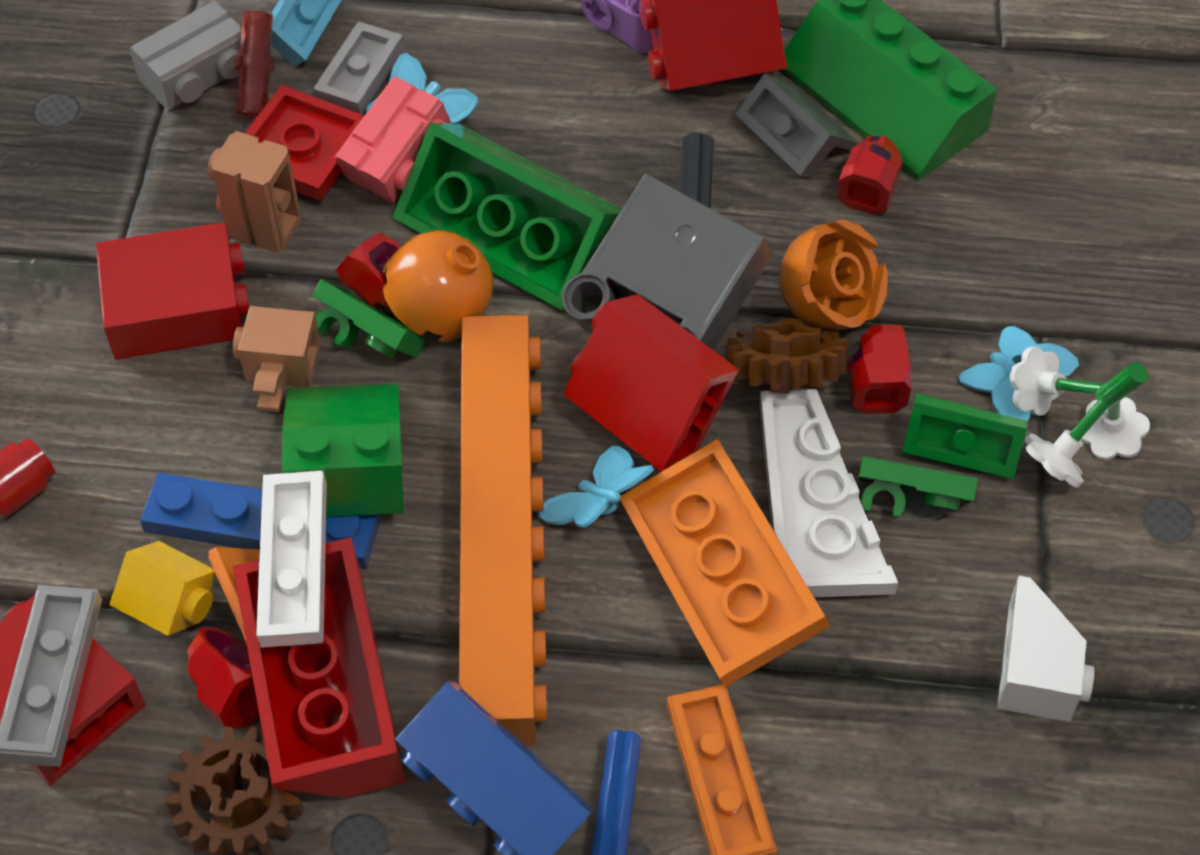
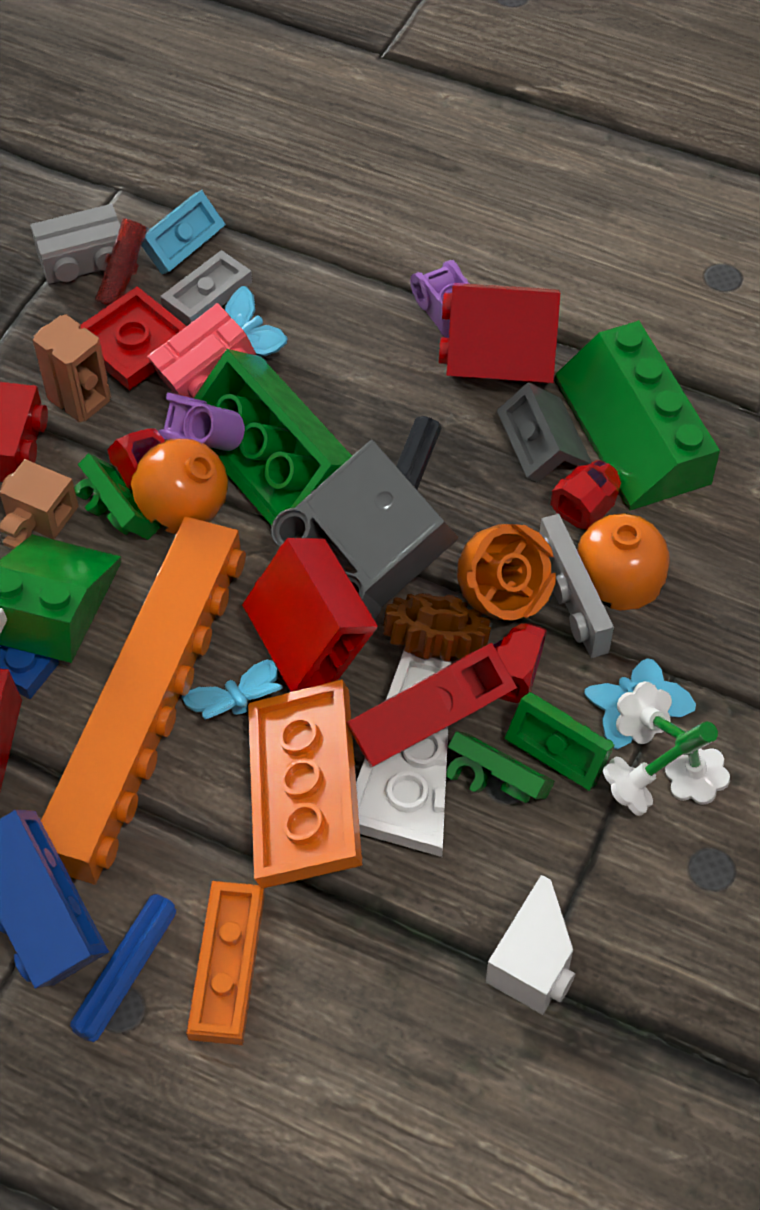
camera: 20 degrees right, 0 degrees up
none -> medium lavender piece [158,392,245,451]
none -> red slope [346,643,517,767]
none -> light grey plate [540,514,614,658]
none -> orange cylinder [577,513,670,611]

